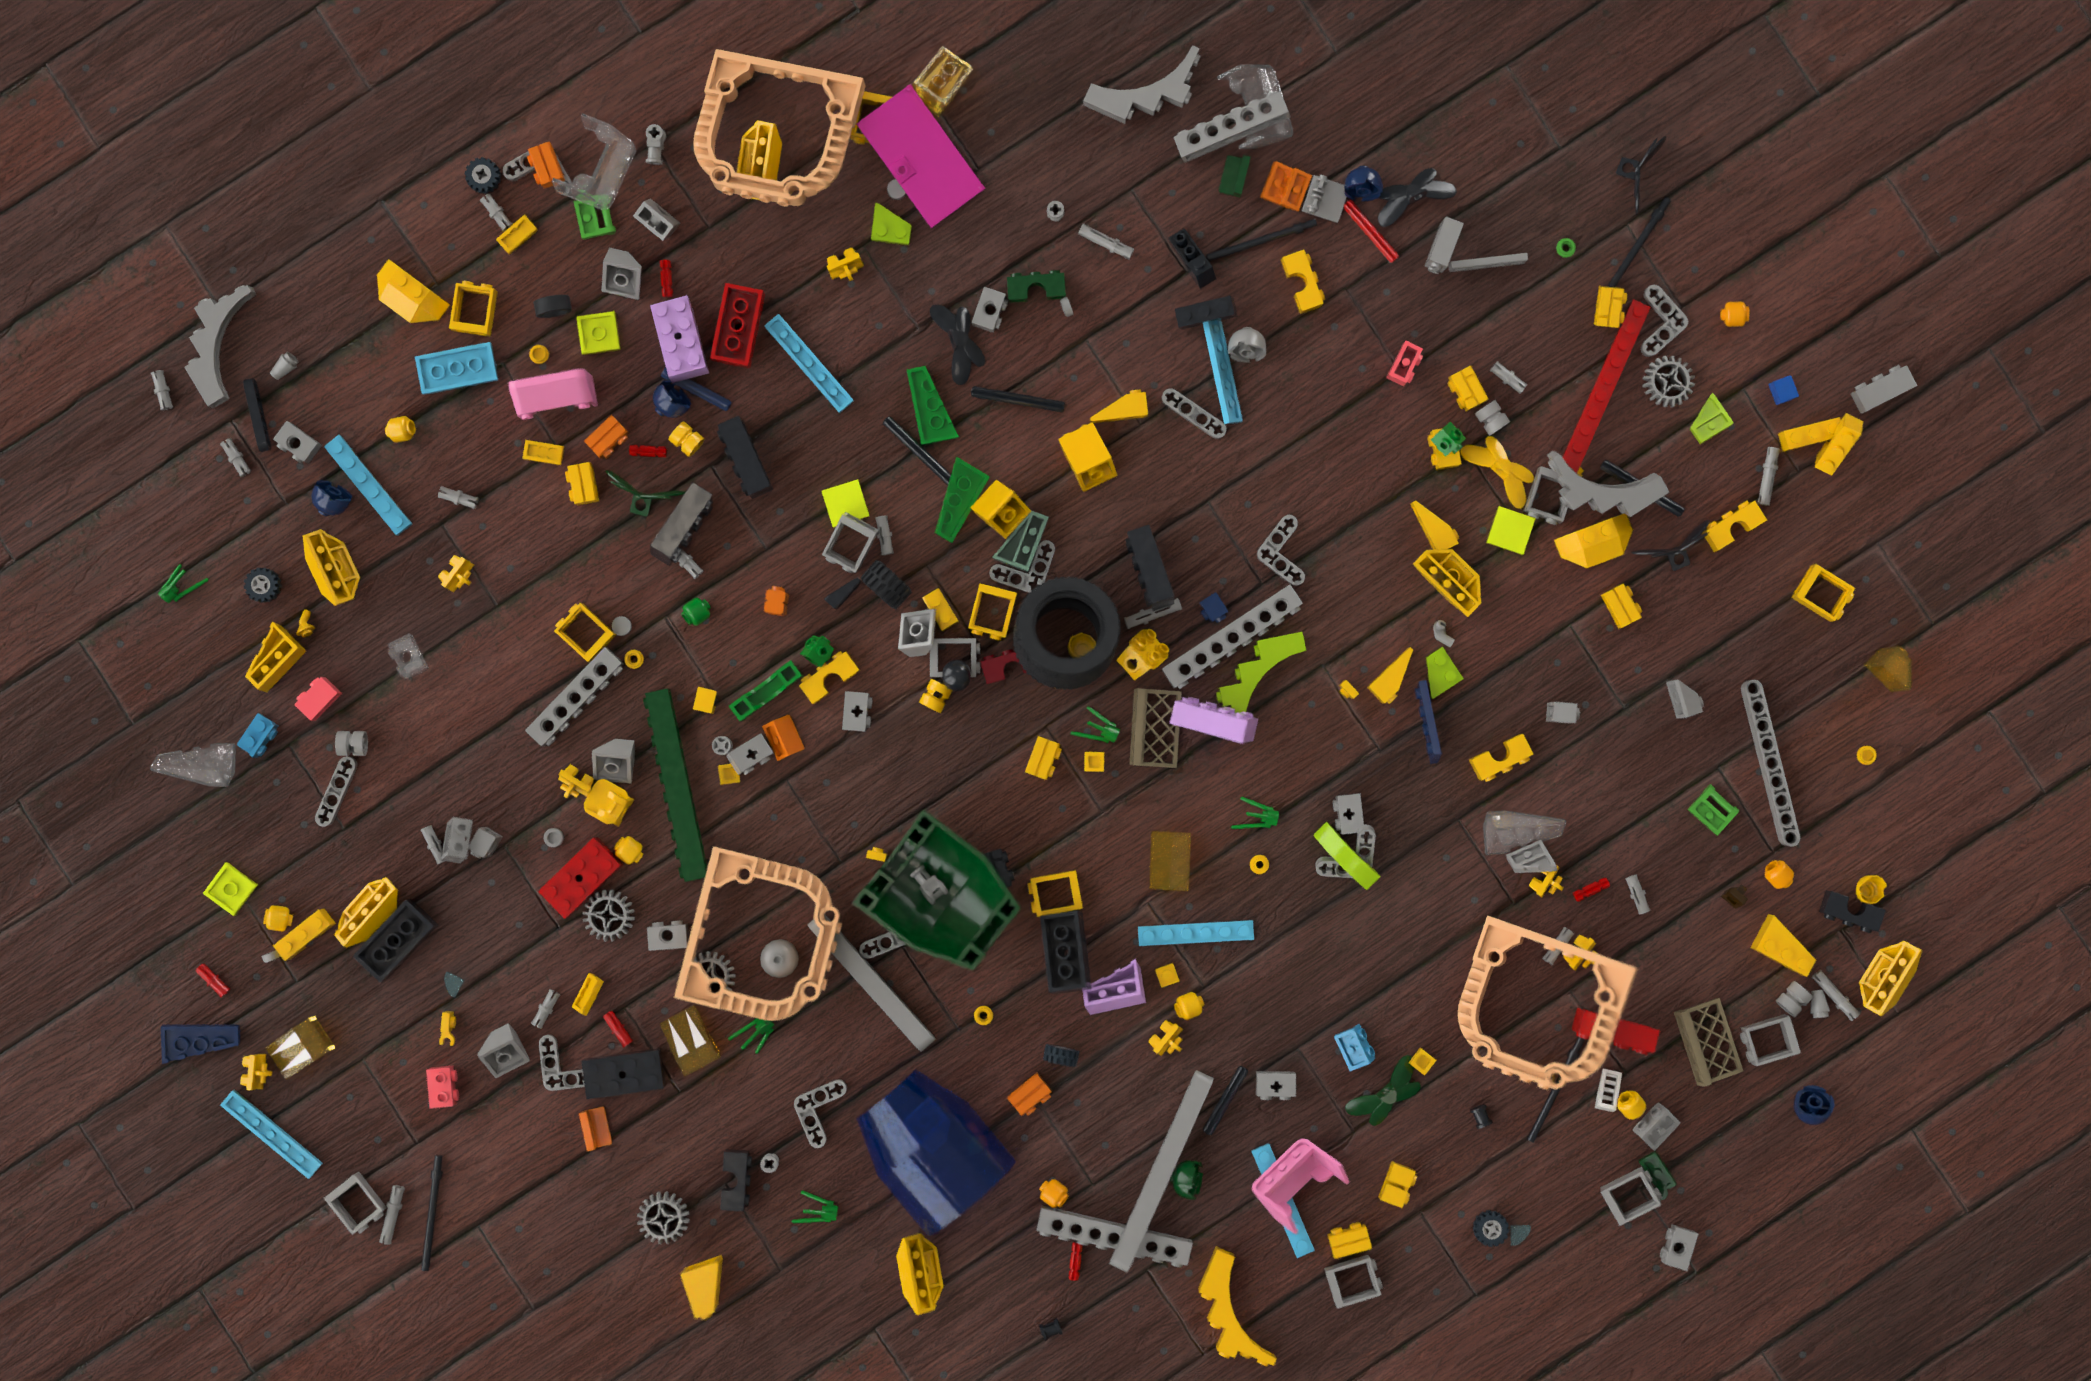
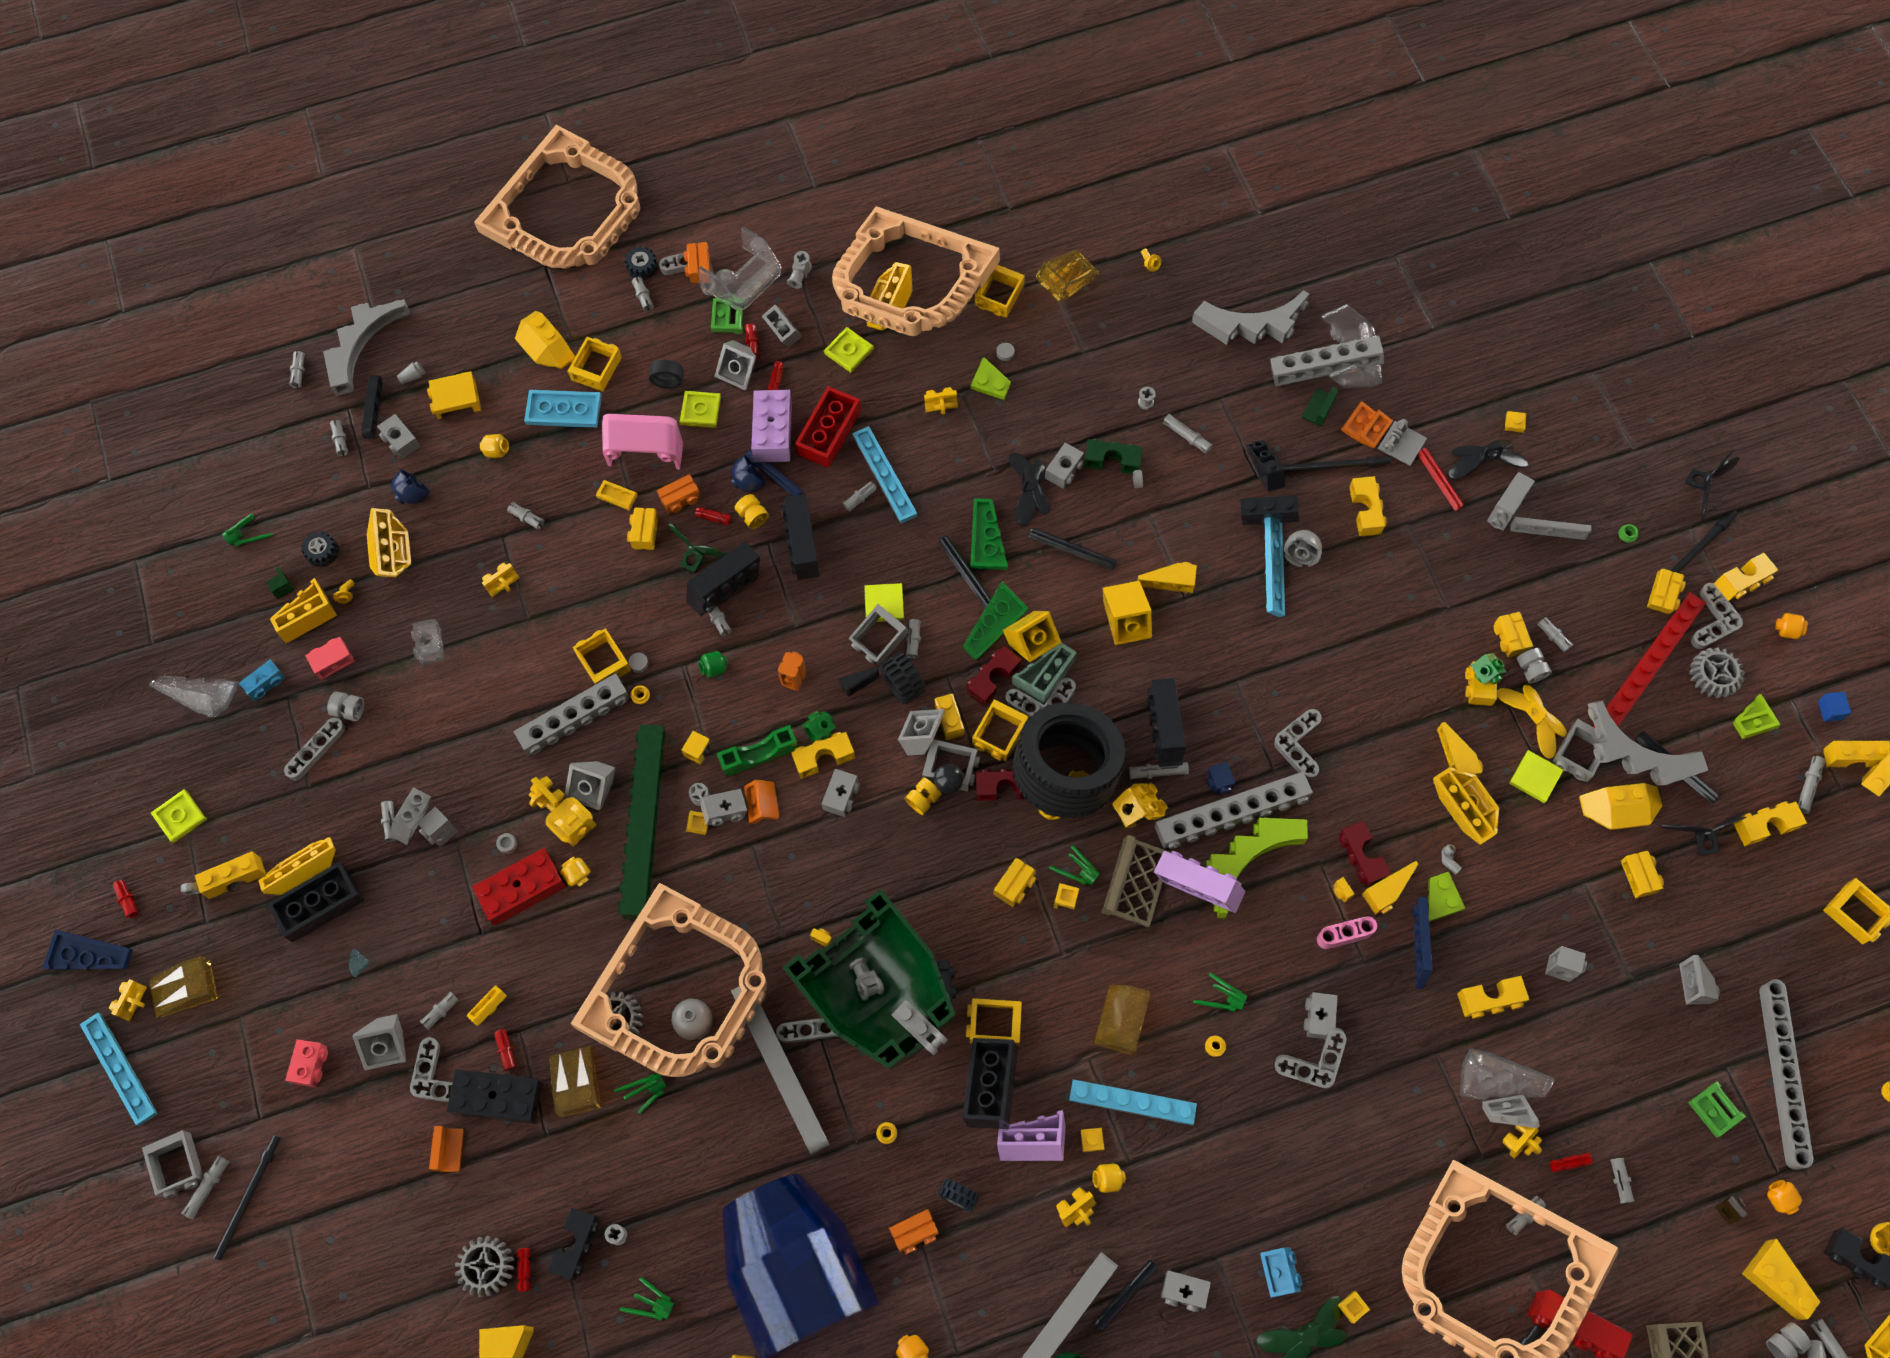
camera: 20 degrees right, 20 degrees down
yellow head [263,905,293,932] -> none
medium azure plate [324,435,412,536] -> none
yellow plate [439,1011,456,1046] -> none
yellow plate [496,215,538,255] -> none
yellow plate [529,345,549,364] -> none
light grey gear [582,890,635,942] -> none
light grey brick [647,920,689,951] -> none
light grey beam [794,1079,847,1148] -> none
dark pink door [856,84,985,228] -> none
light grey beam [1162,389,1226,439] -> none
lime slope [1314,822,1381,890] -> none
dark blue cylinder [1344,166,1383,202] -> none
coral brick [1386,341,1423,386] -> none
yellow hips [1563,935,1598,971] -> none
none -> dark green panel [267,566,294,599]
none -> yellow panel [427,371,481,420]
none -> light nougat arch [474,125,640,269]
none -> red axle [517,1248,530,1292]
none -> red pin [745,323,760,360]
none -> neon yellow tile [824,327,874,373]
none -> light grey axle [843,482,876,512]
none -> light grey plate [892,1000,948,1055]
none -> dark red arch [967,646,1022,707]
none -> yellow plate [1141,249,1161,272]
none -> bright pink beam [1317,916,1377,949]
none -> dark red arch [1339,820,1391,888]
none -> yellow plate [1505,411,1526,433]
none -> yellow arch [1714,553,1778,601]

